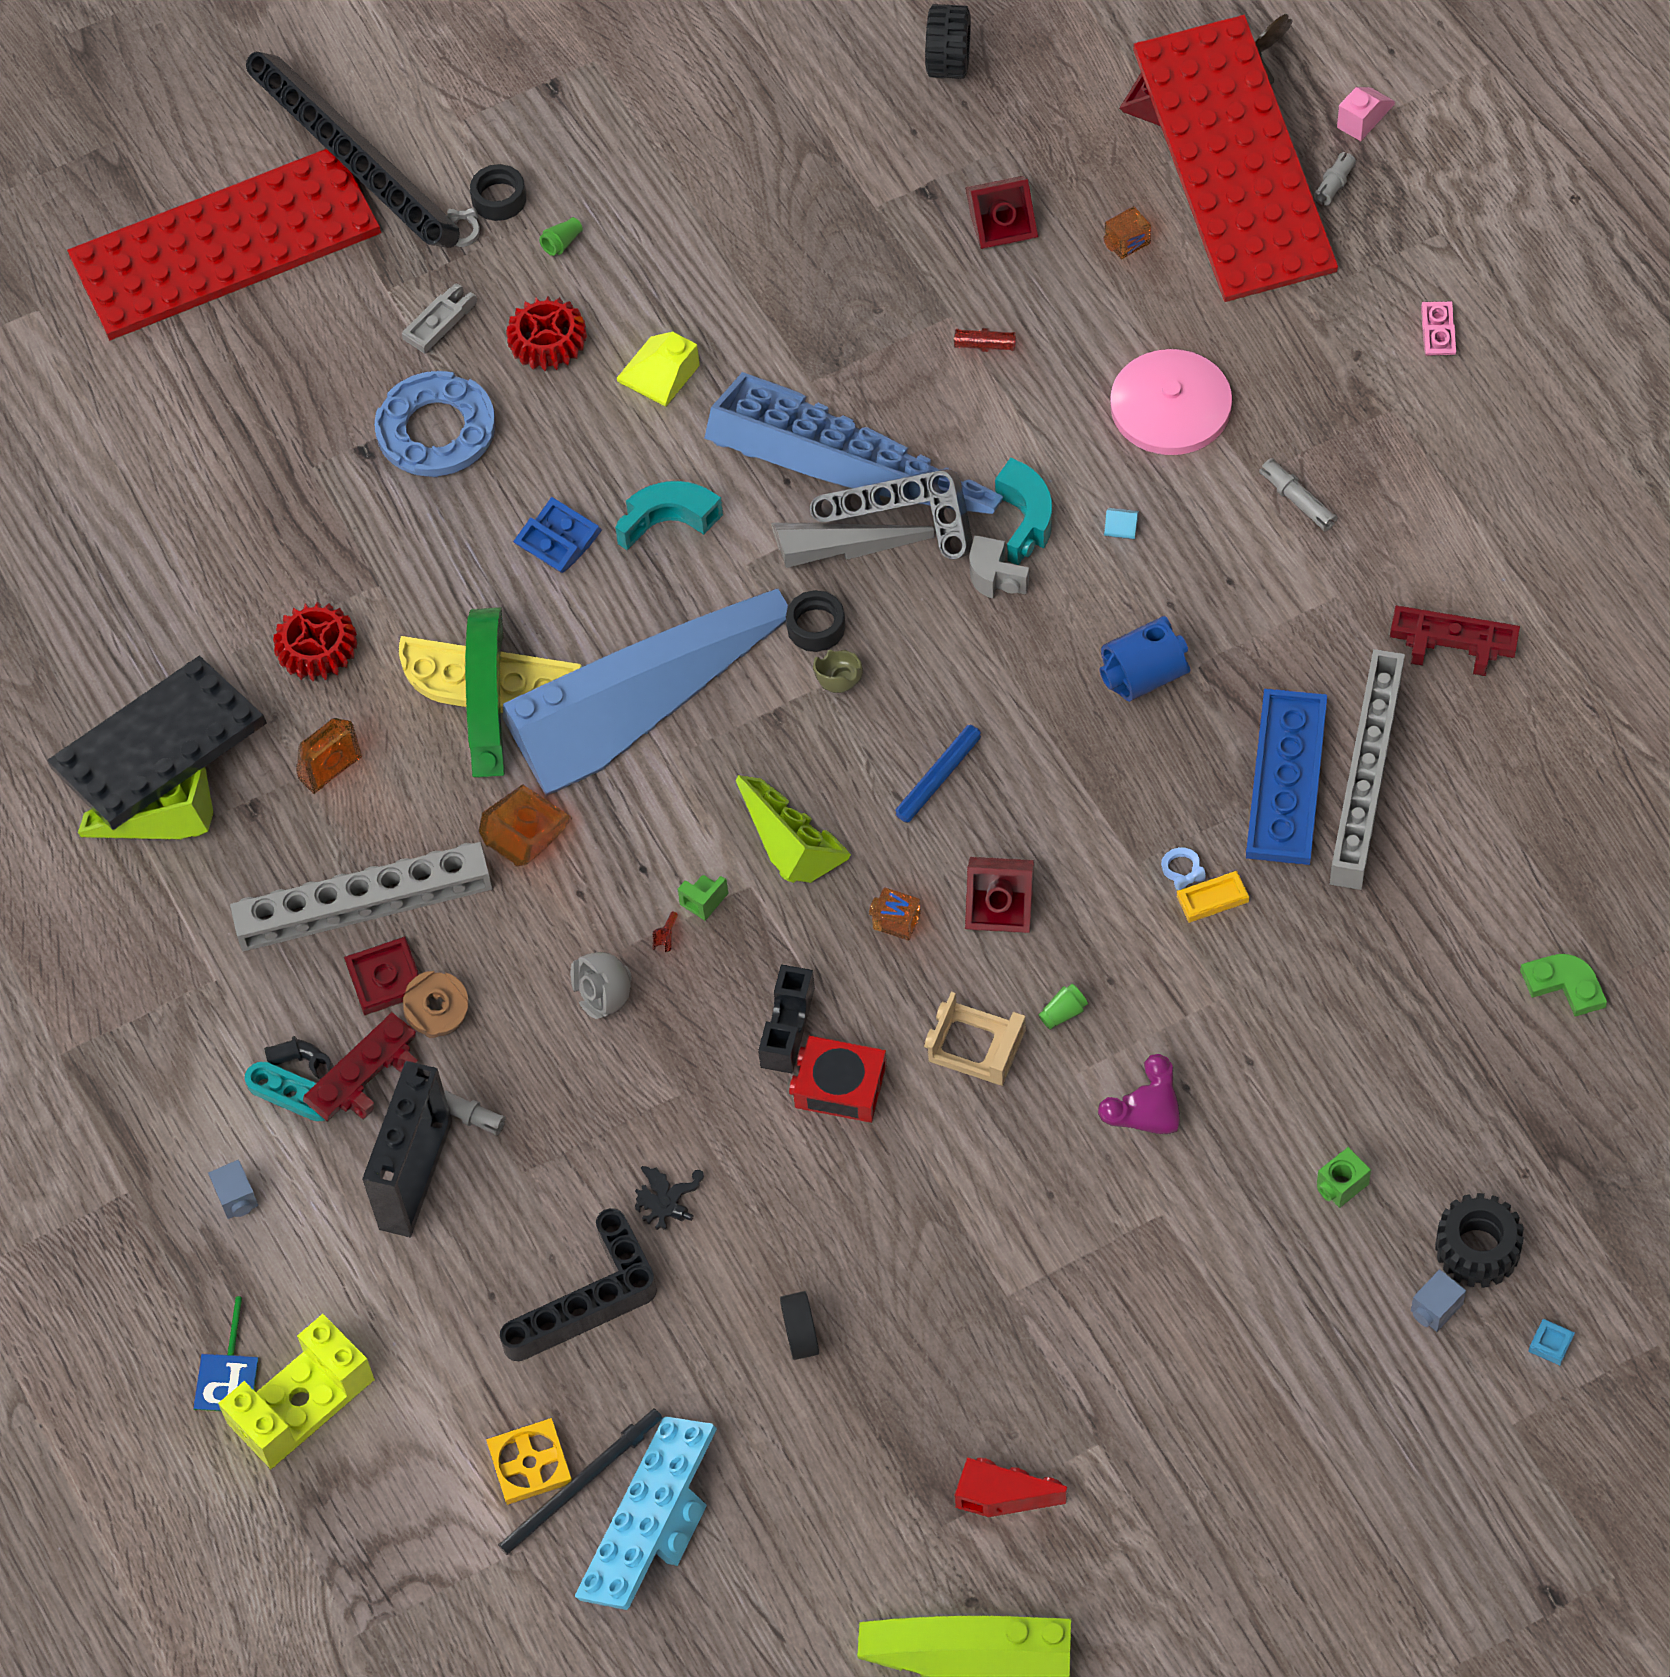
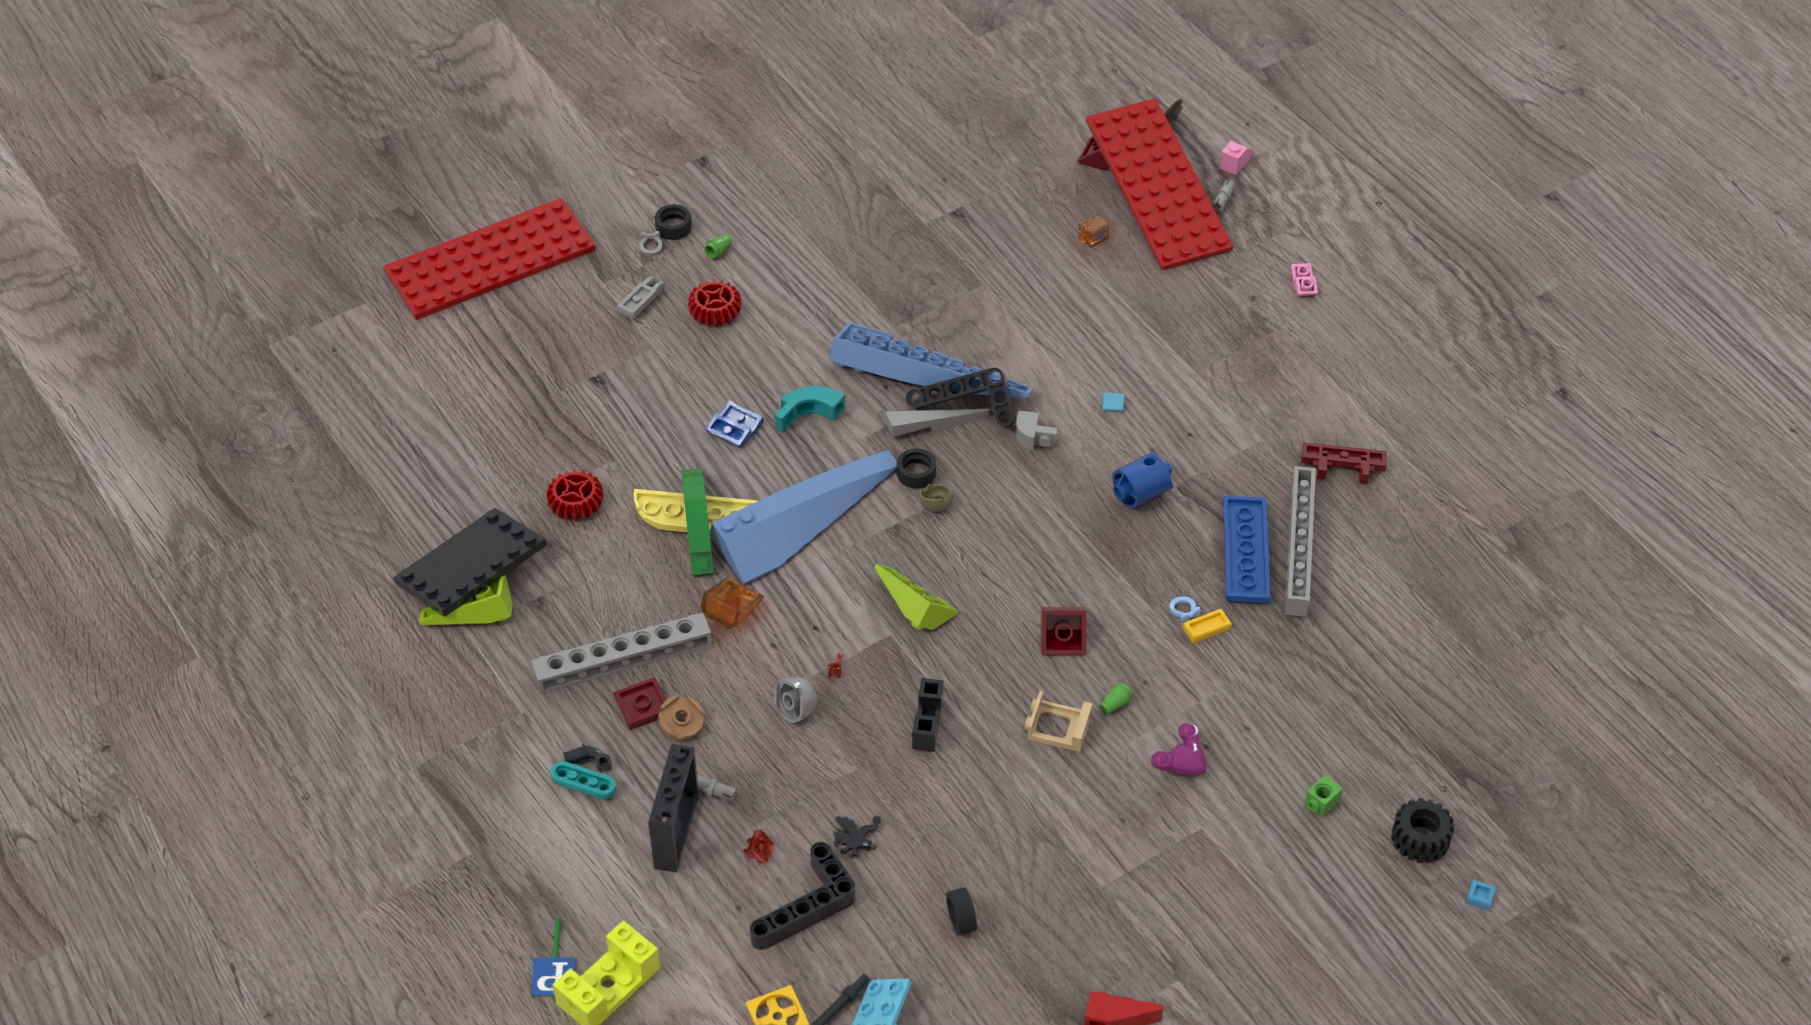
camera: 10 degrees left, 10 degrees down
sand blue brick [208,1159,258,1219] -> none
black beam [246,52,460,248] -> none
clear orange slope [296,718,362,794] -> none
dark red hinge [303,1012,418,1122] -> none
medium blue plate [374,371,496,477] -> none
neon yellow slope [617,332,700,407] -> none
bright green panel [677,875,729,921] -> none
red brick [789,1036,887,1123] -> none
clear orange brick [869,887,921,941] -> none
blue axle [896,725,981,823] -> none
black tyre [925,4,971,79] -> none
clear red pin [954,328,1016,352] -> none
dark red slope [965,176,1038,249] -> none
teal arch [995,457,1052,565] -> none
bright pink dish [1111,349,1232,455] -> none
light grey pin [1259,458,1338,532] -> none
sand blue brick [1411,1269,1466,1332] -> none
bright green plate [1520,954,1607,1017] -> none
none -> clear red tile [743,830,774,863]

